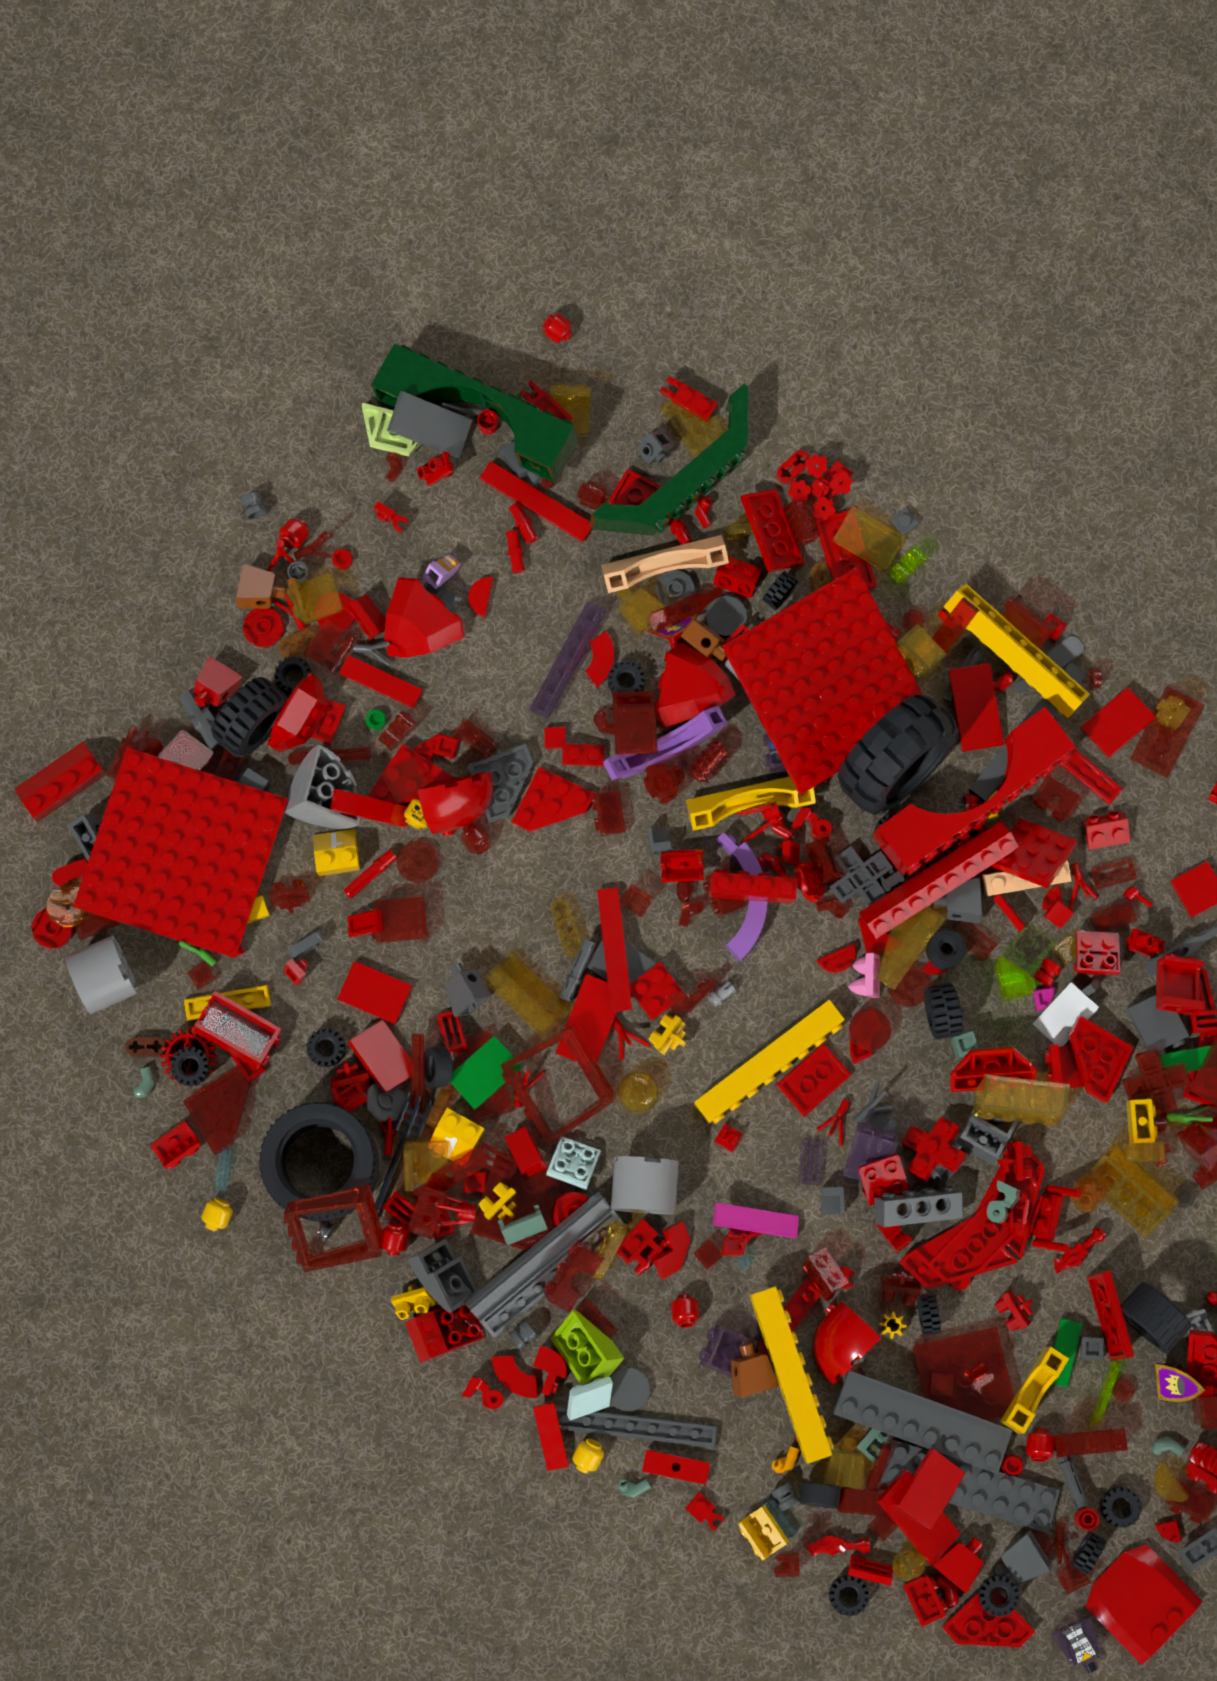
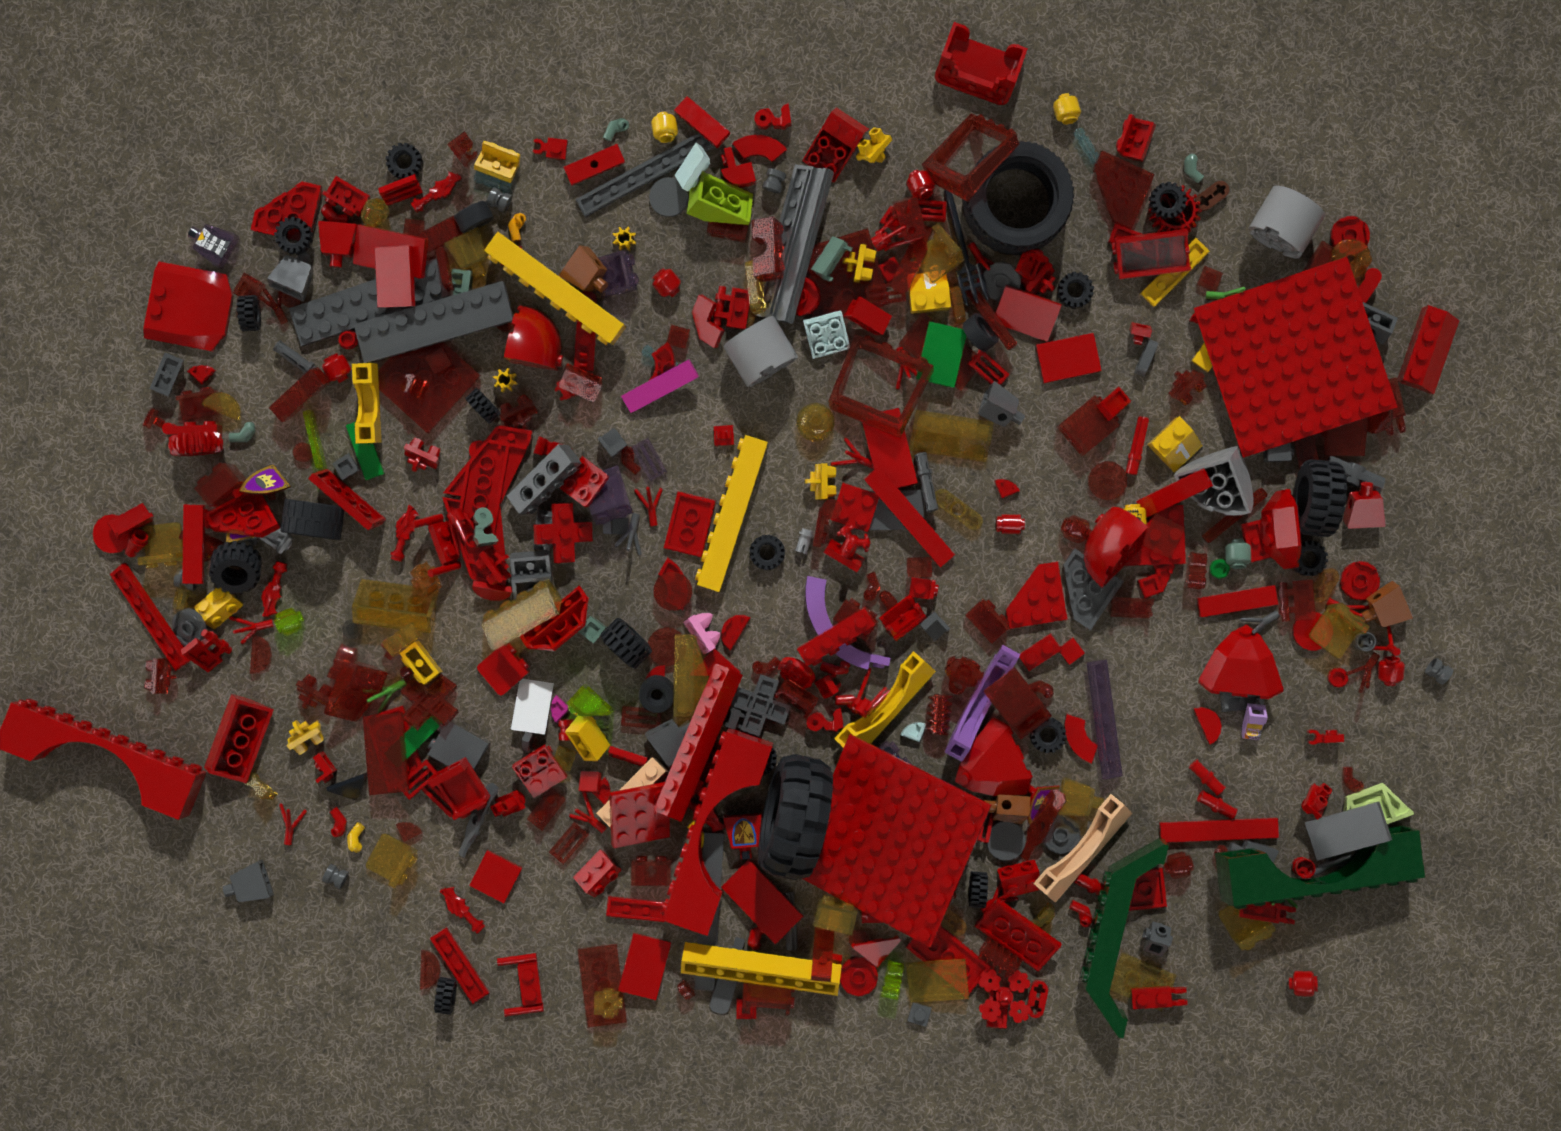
camera: 140 degrees right, 10 degrees up
dark grey bush [315,1221,334,1242] -> none
red panel [346,594,386,641] -> none
dark grey slope [407,1239,478,1313] -> none
red plate [1069,1016,1134,1103] -> none
red wheel [1074,1507,1099,1531] -> none
black tyre [1100,1487,1142,1528] -> none
red hand [1123,887,1153,907] -> none
none -> red tile [472,581,512,601]
none -> yellow brick [565,716,610,761]
none -> yellow gear [613,227,636,251]
none -> clear red arm [621,446,641,475]
none -> torso [724,813,762,859]
none -> black tyre [750,535,785,570]
none -> red piece [823,525,871,572]
none -> red tile [840,957,878,996]
none -> tile [851,936,901,968]
none -> light aqua tile [900,722,926,742]
none -> red bracket [909,577,939,600]
none -> red windscreen [935,22,1028,105]
none -> red plant [980,882,1018,913]
none -> red tile [994,479,1020,499]
none -> red brick [996,514,1025,534]
none -> sand green head [1225,539,1251,569]

